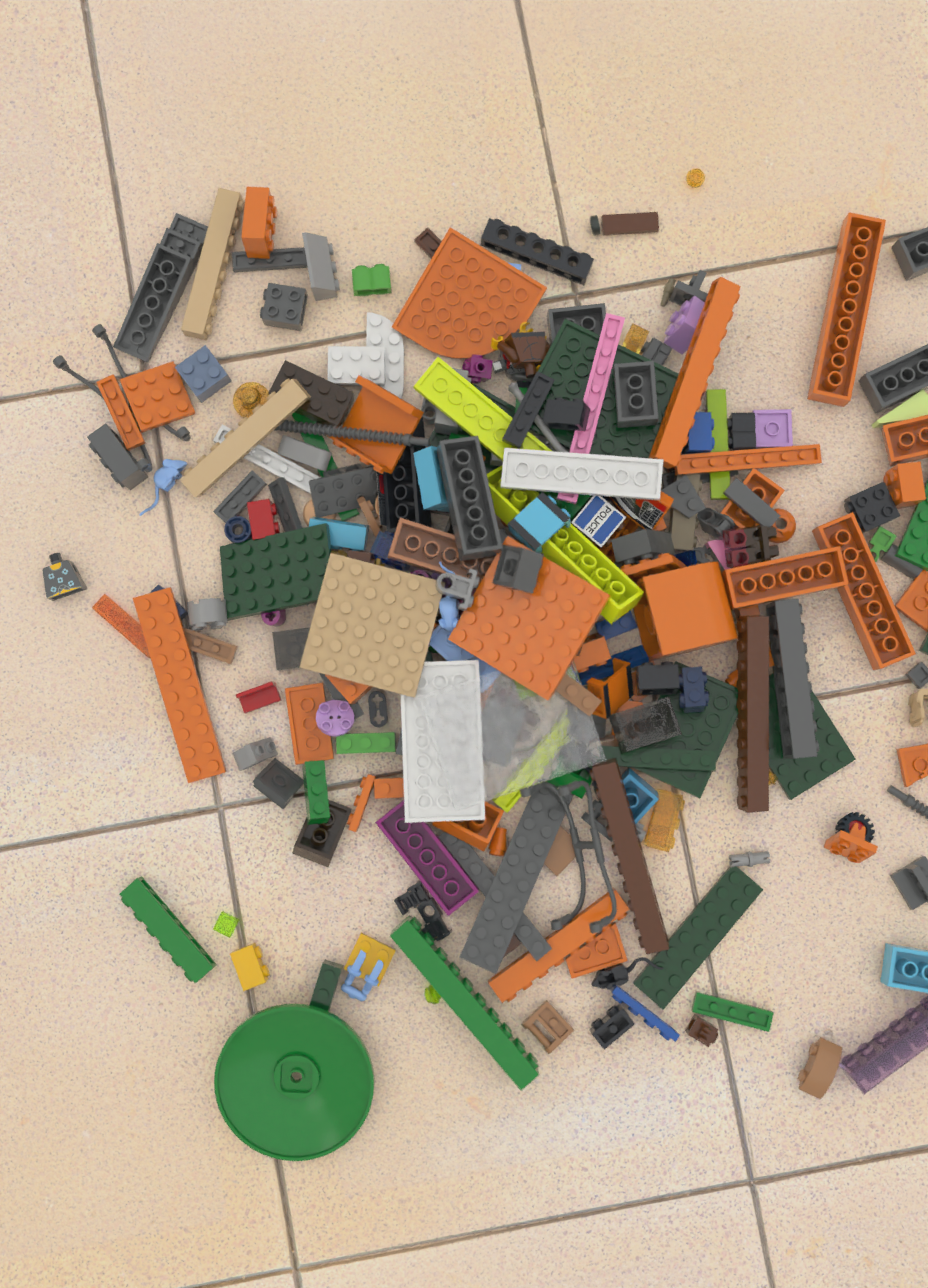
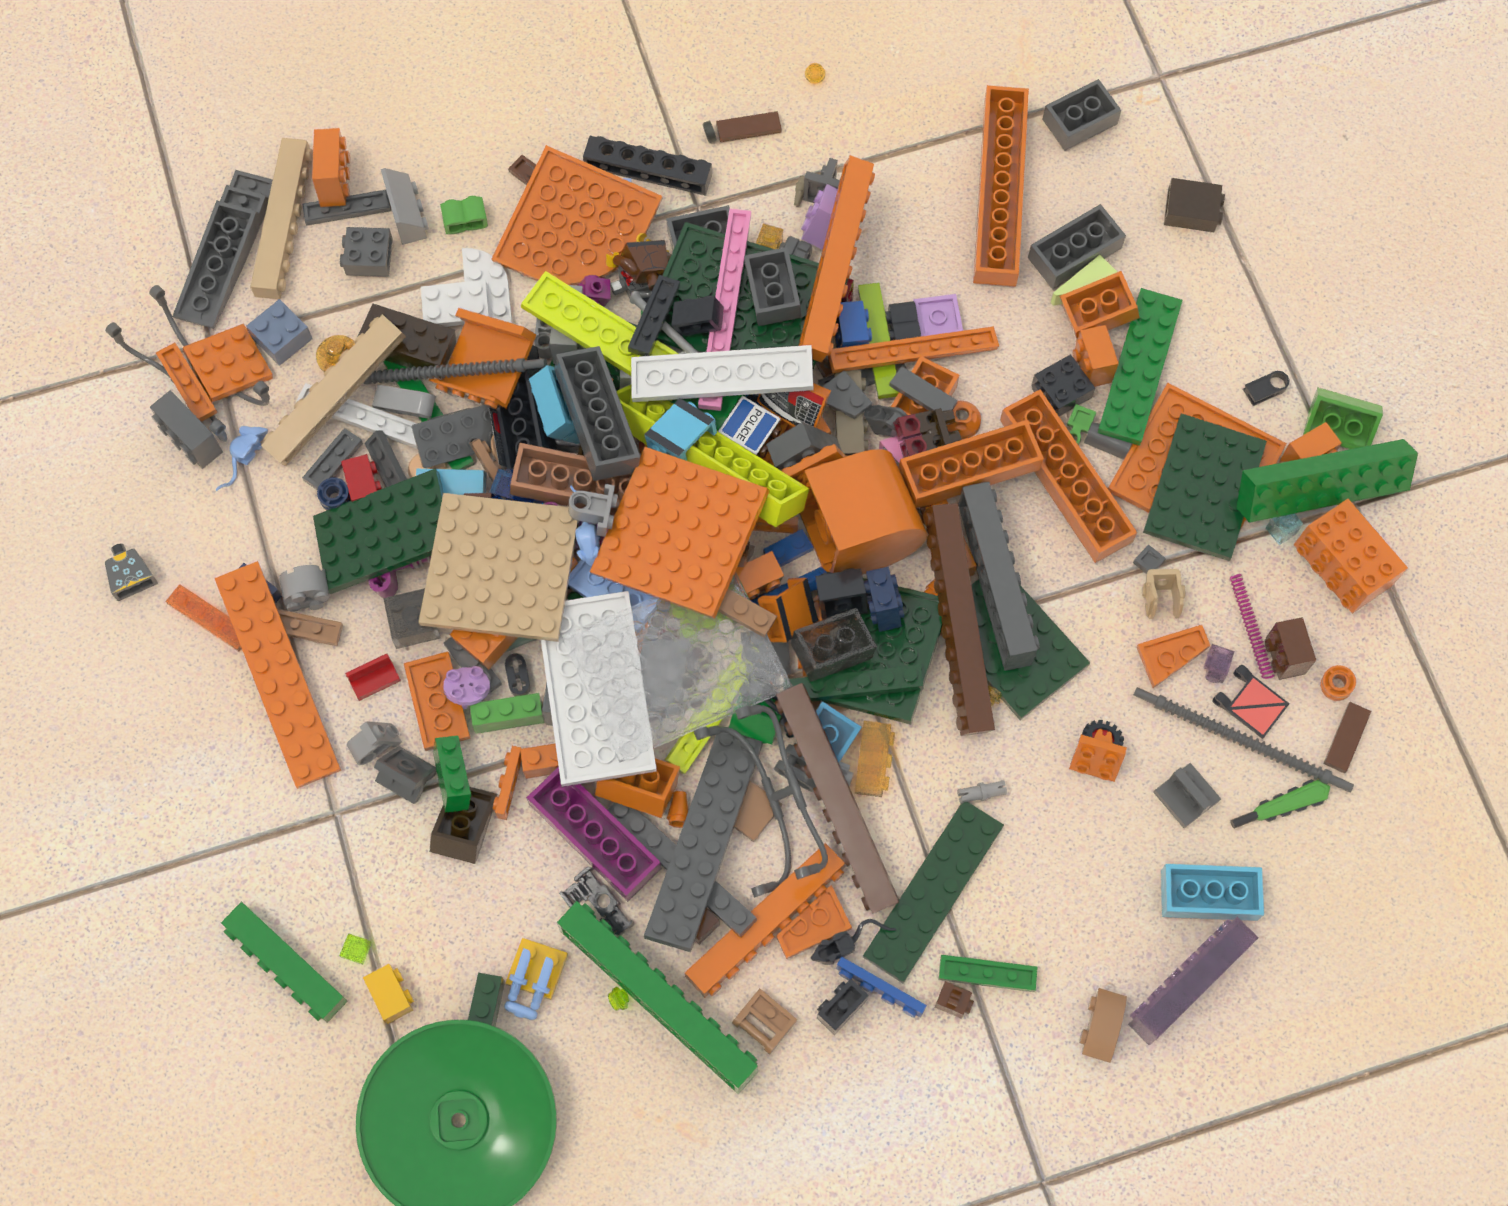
camera: 10 degrees left, 15 degrees down
dark grey slope [492,545,544,594] -> none

